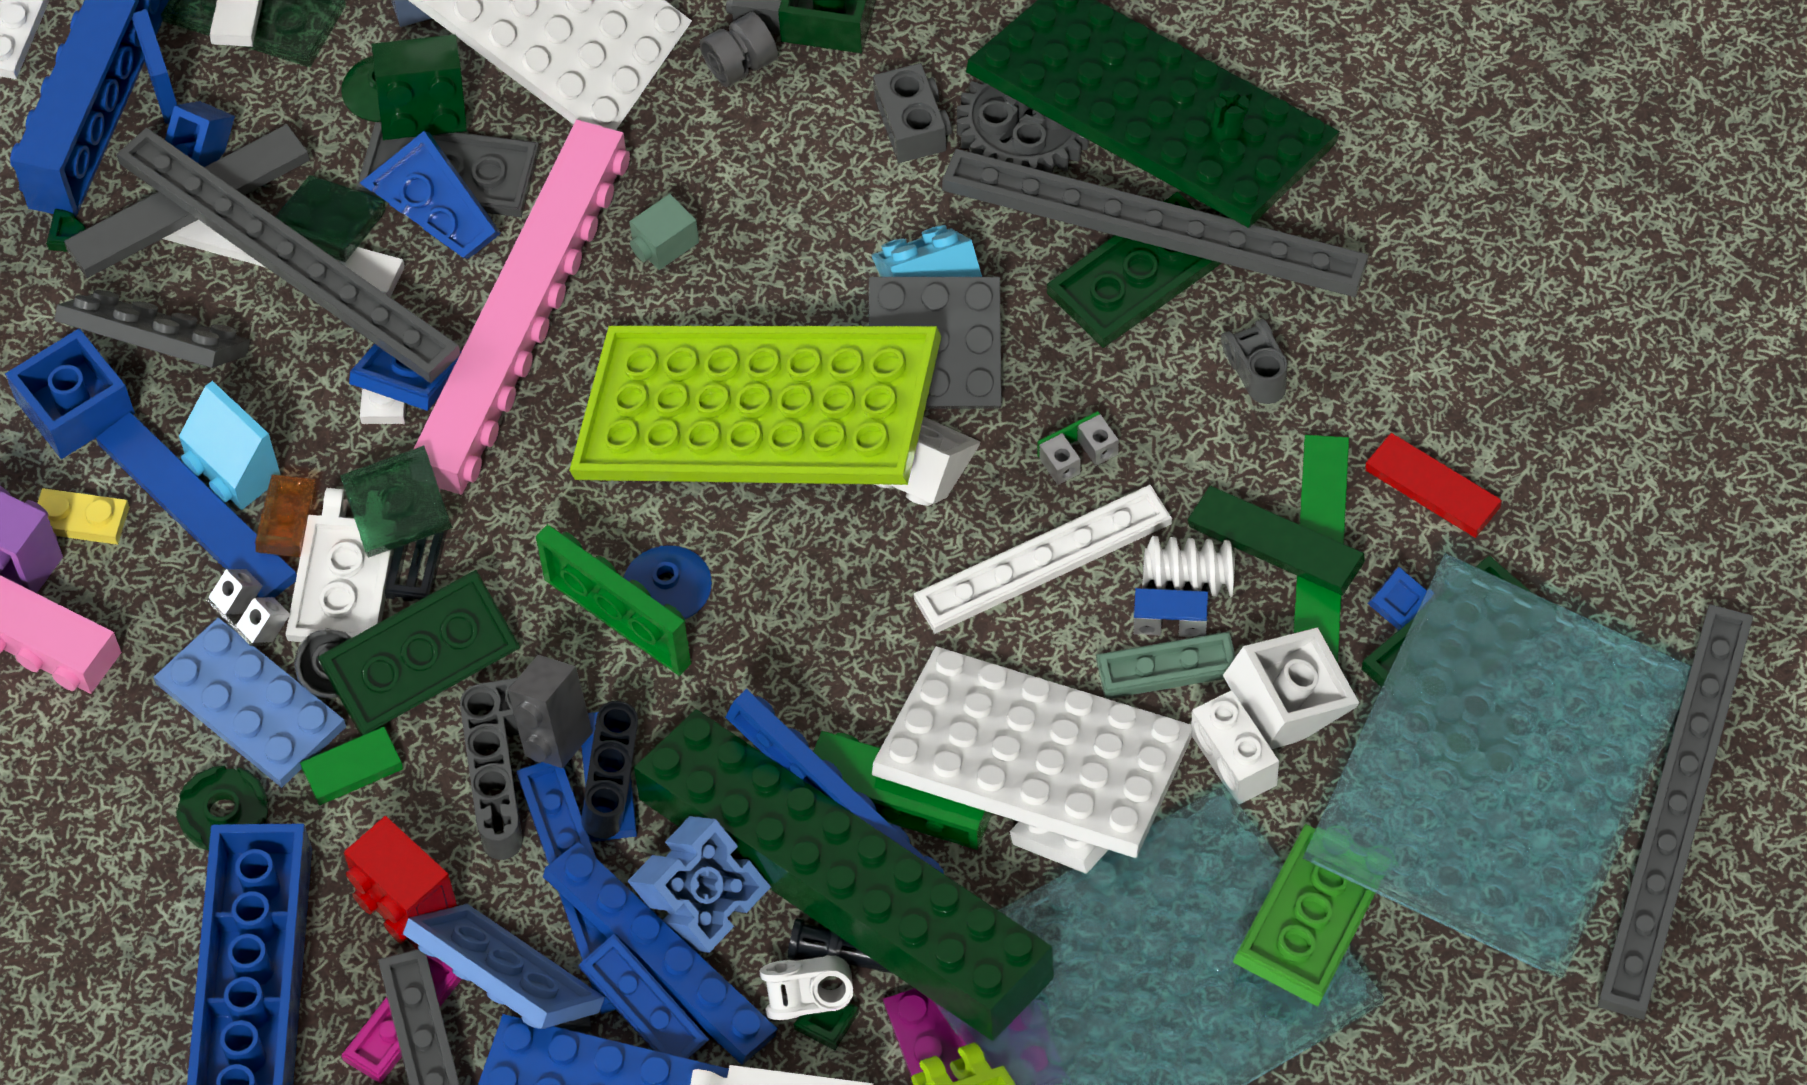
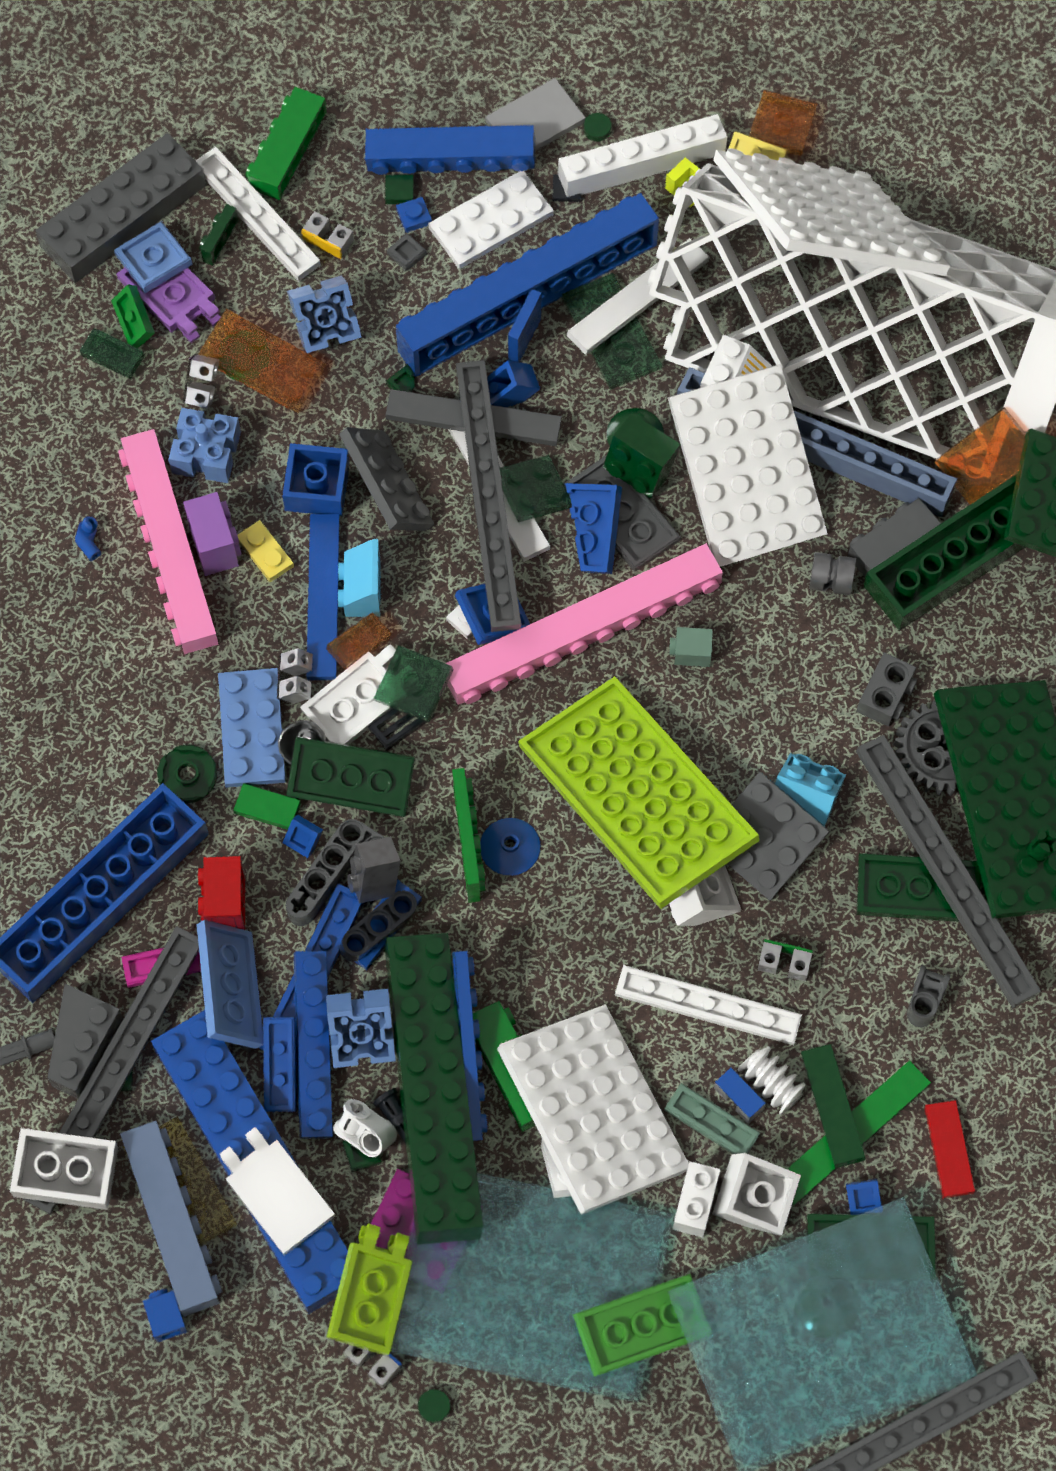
camera: 40 degrees right, 10 degrees up
none -> blue plate [282,815,323,858]

